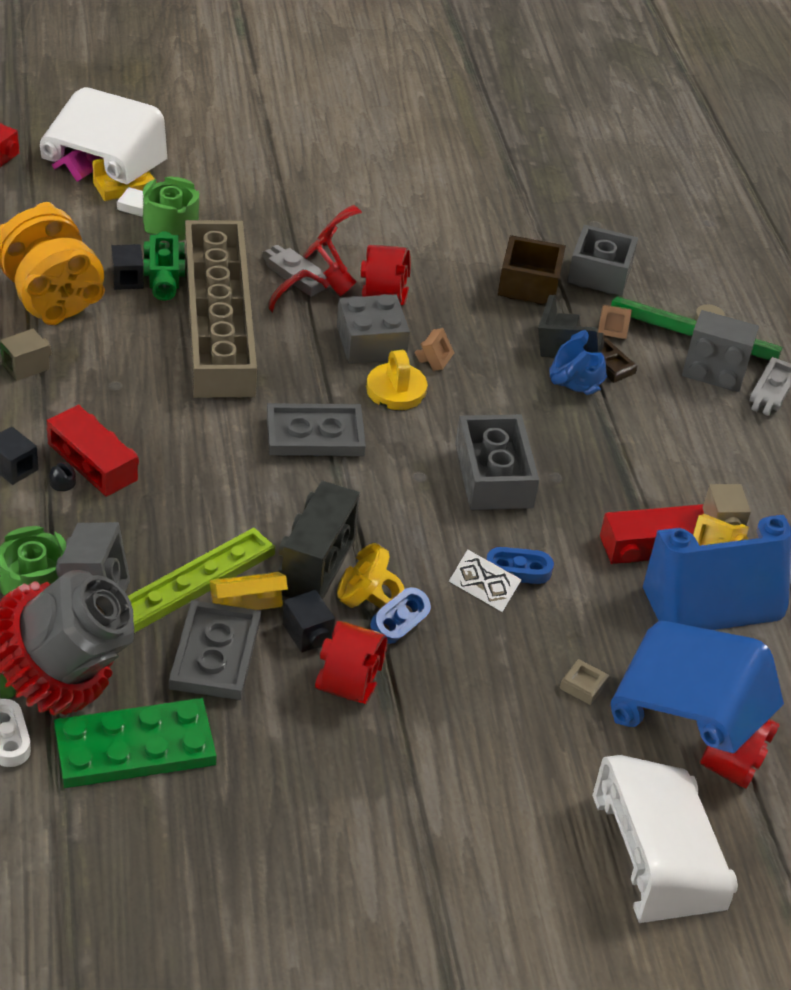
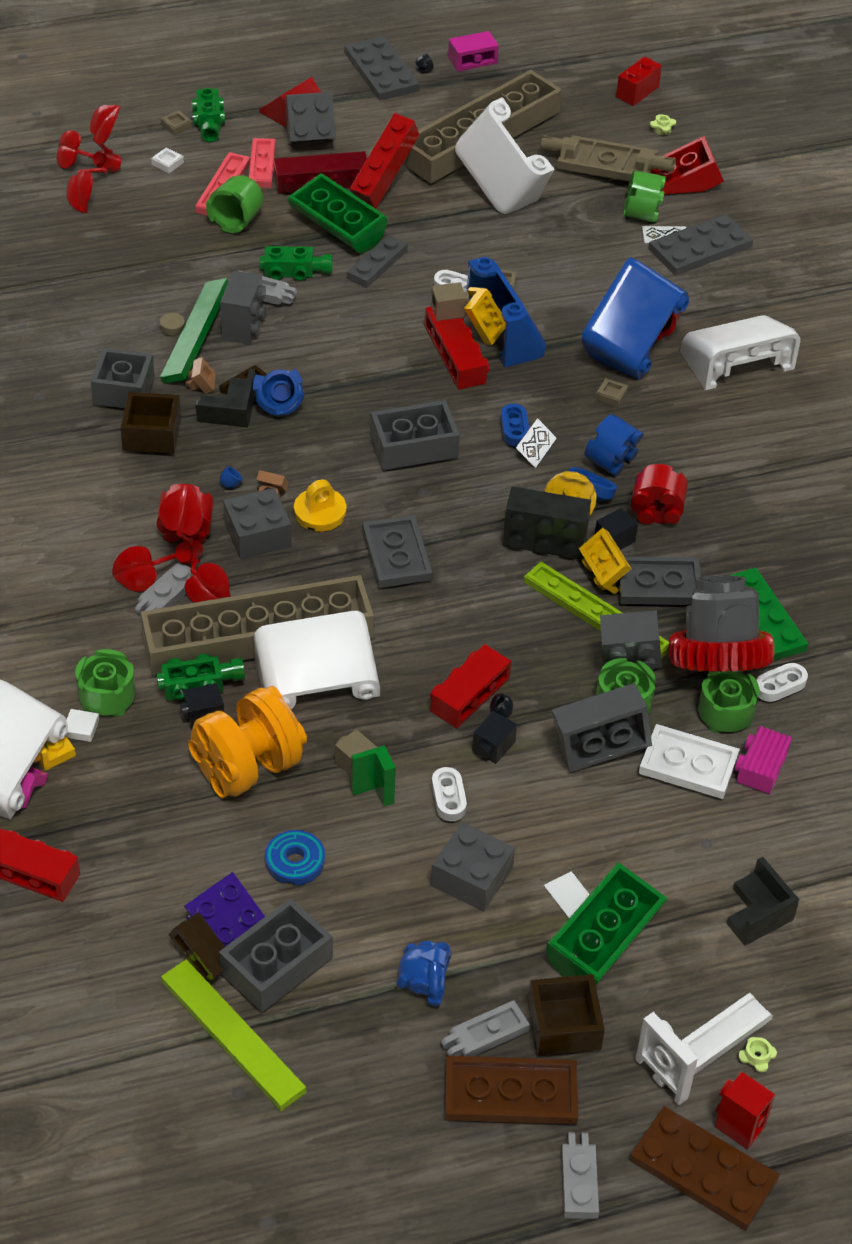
camera: 95 degrees left, 5 degrees up
none -> blue hinge [220,466,243,489]
none -> white windscreen [254,611,380,709]
none -> blue brick [584,414,643,477]

